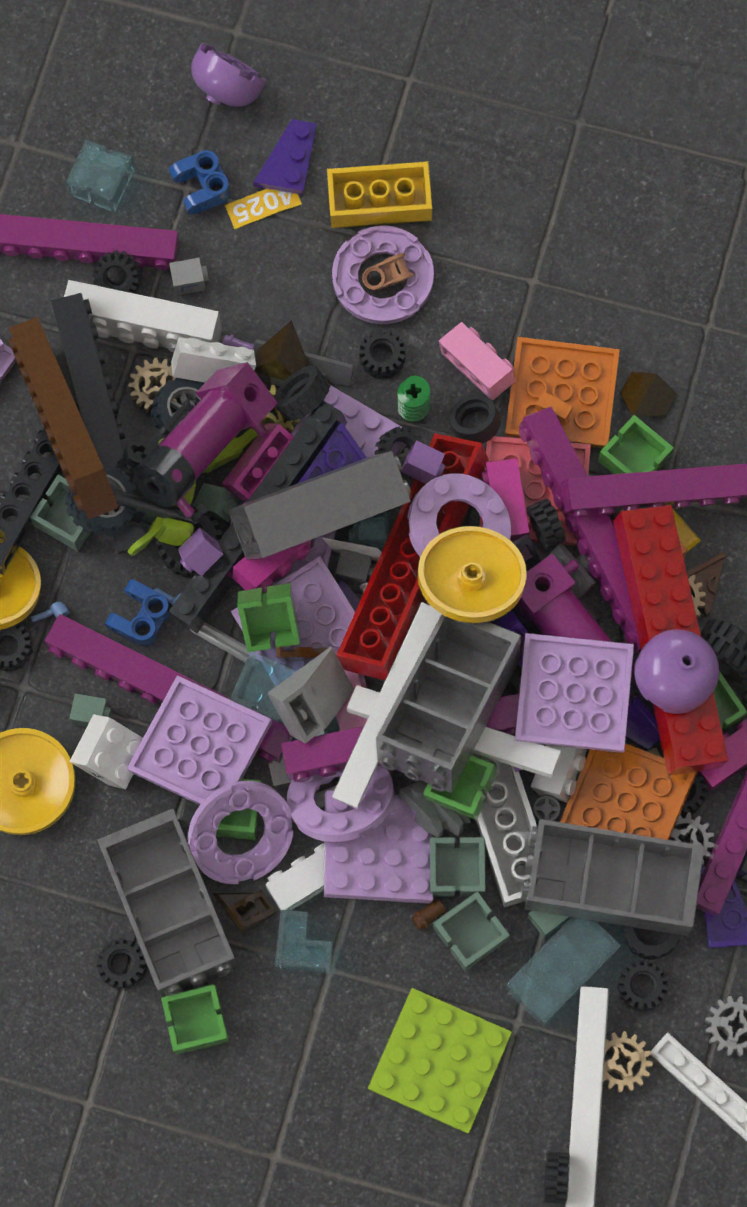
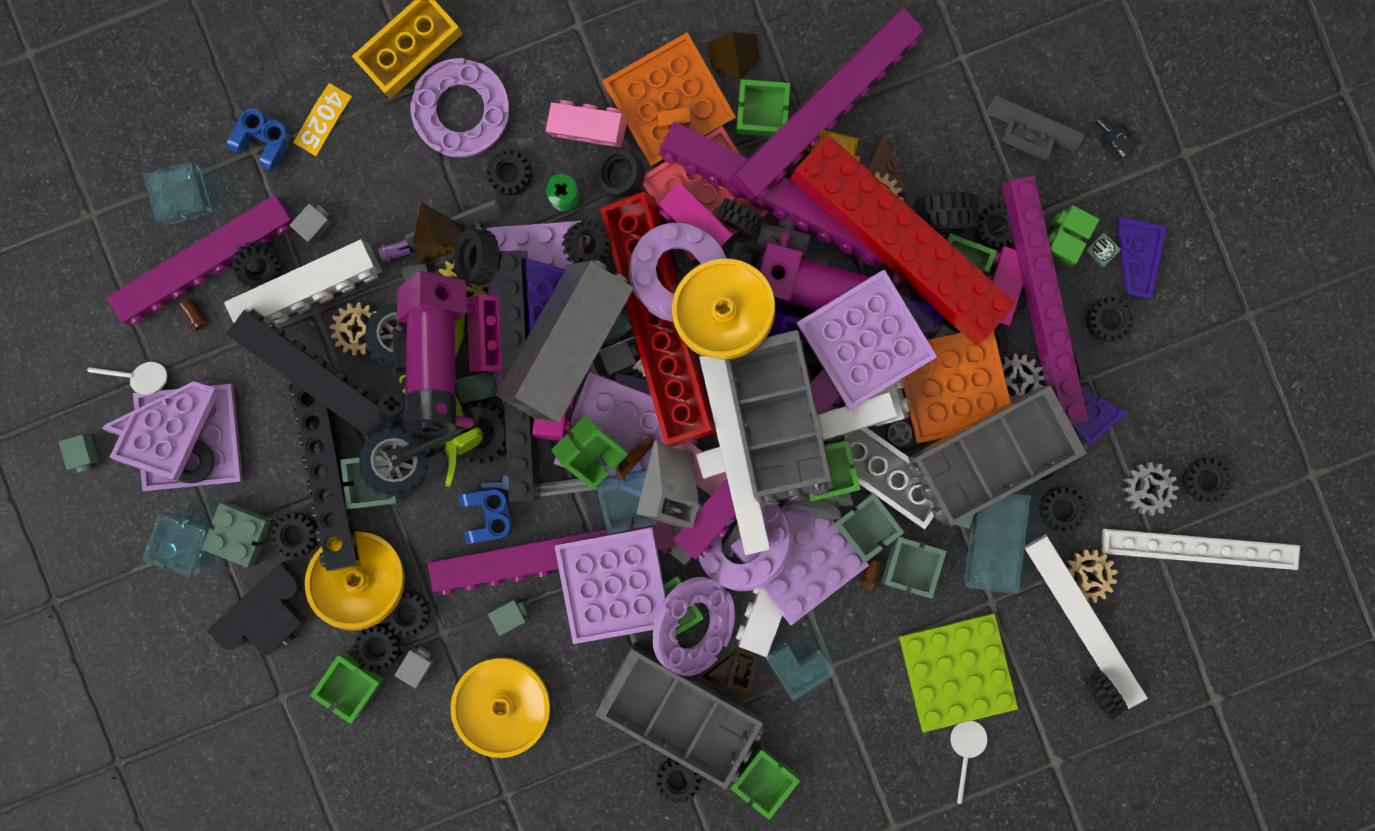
camera: 40 degrees left, 15 degrees up
reddish brown brick [8,317,119,520] -> none
medium blue hand [31,602,70,623] -> none
white brick [70,714,143,790] -> none
white brick [171,337,256,383] -> none
medium lavender brick [178,527,223,576] -> none
medium lavender cylinder [191,43,267,107] -> none
dark purple wing [254,119,316,195] -> none
nougat piece [362,252,414,291] -> none
medium lavender brick [401,440,445,484] -> none
medium lavender cylinder [635,629,719,713] -> none
none -> reddish brown pin [178,298,207,331]
none -> white piece [950,721,987,804]

